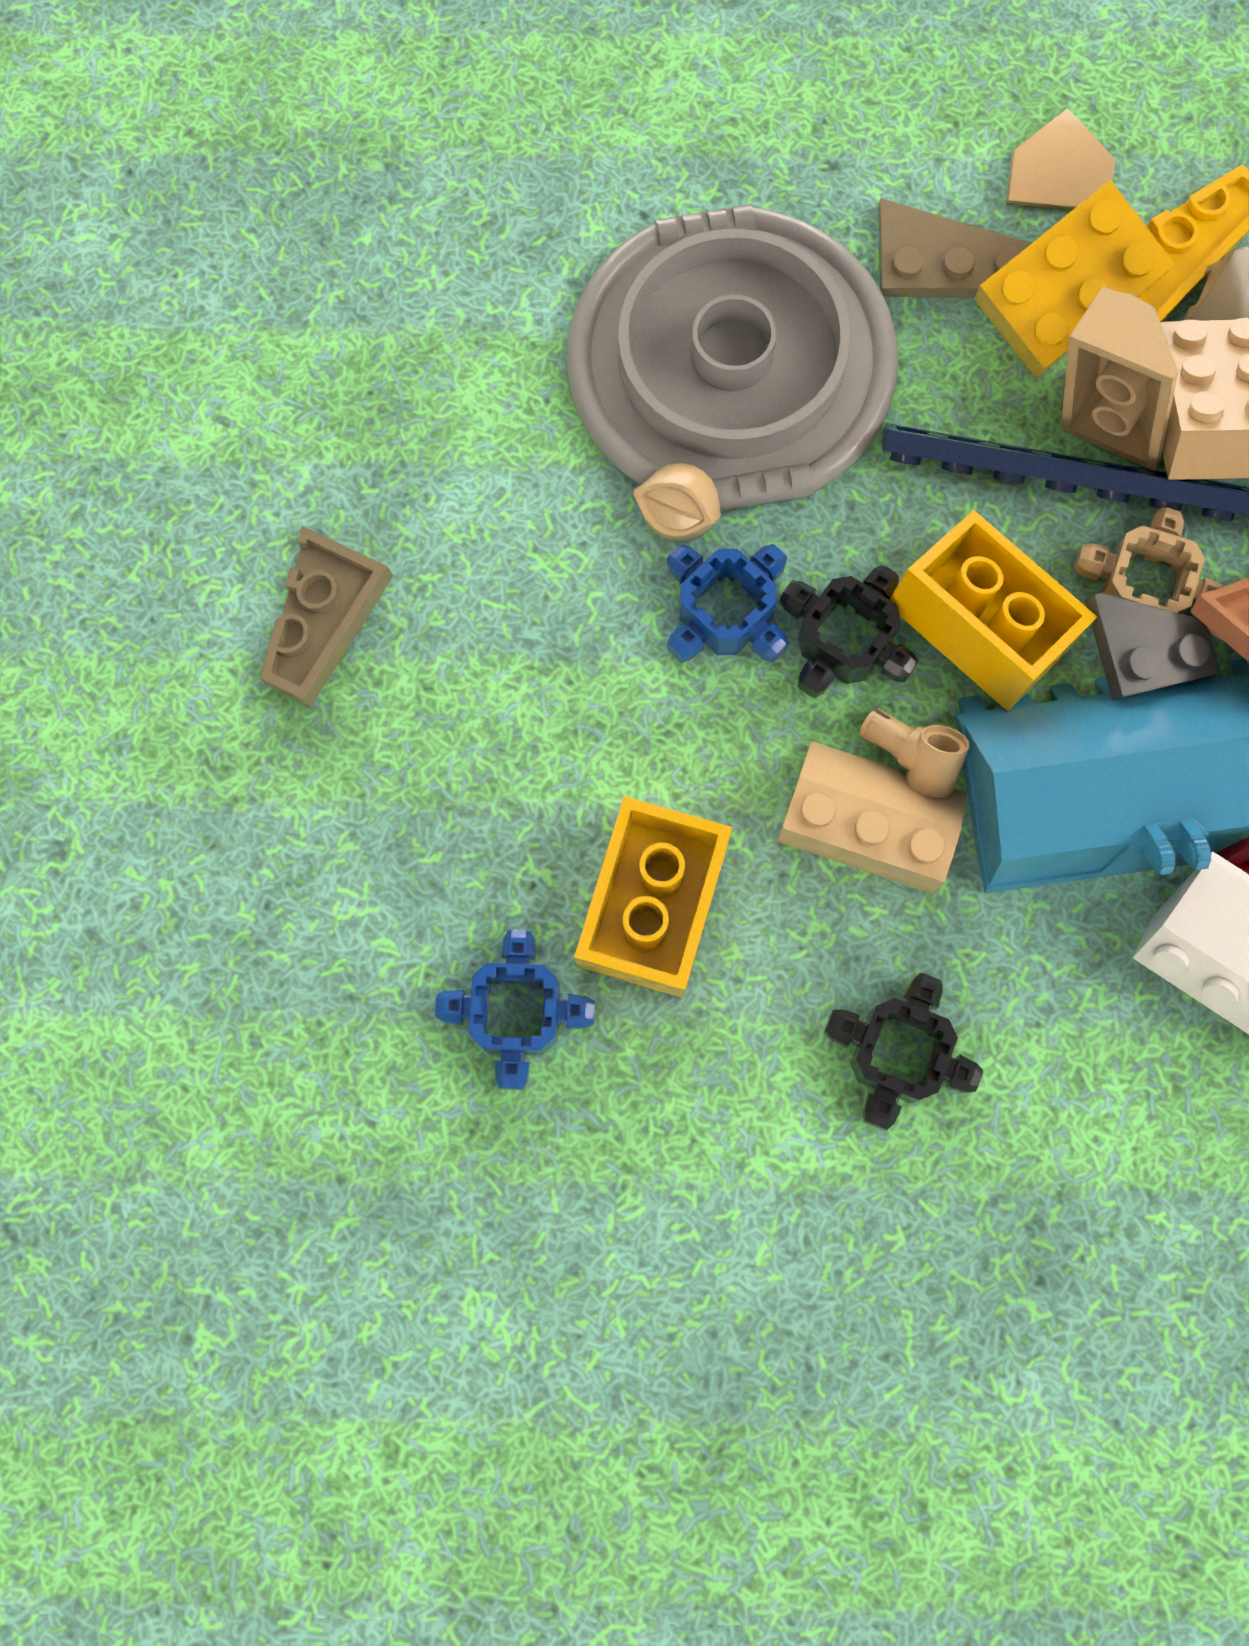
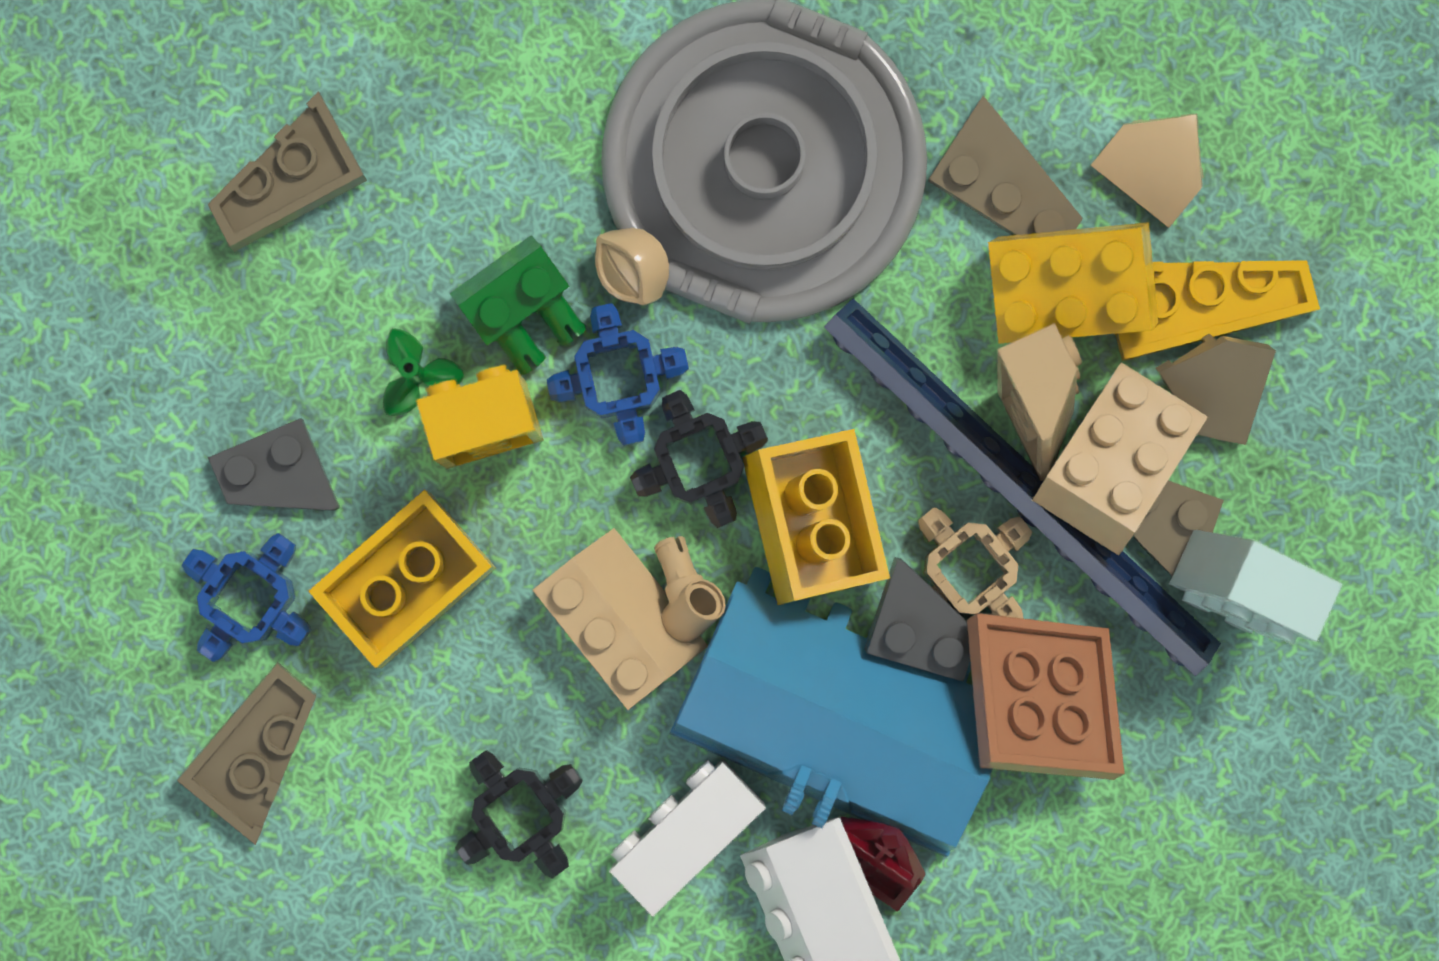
camera: 30 degrees right, 10 degrees up
none -> dark tan wing [177,662,316,845]
none -> dark grey wing [208,418,340,511]
none -> green plant [383,328,465,416]
none -> yellow brick [416,365,544,469]
none -> green brick [450,235,587,375]
none -> white brick [610,759,766,917]

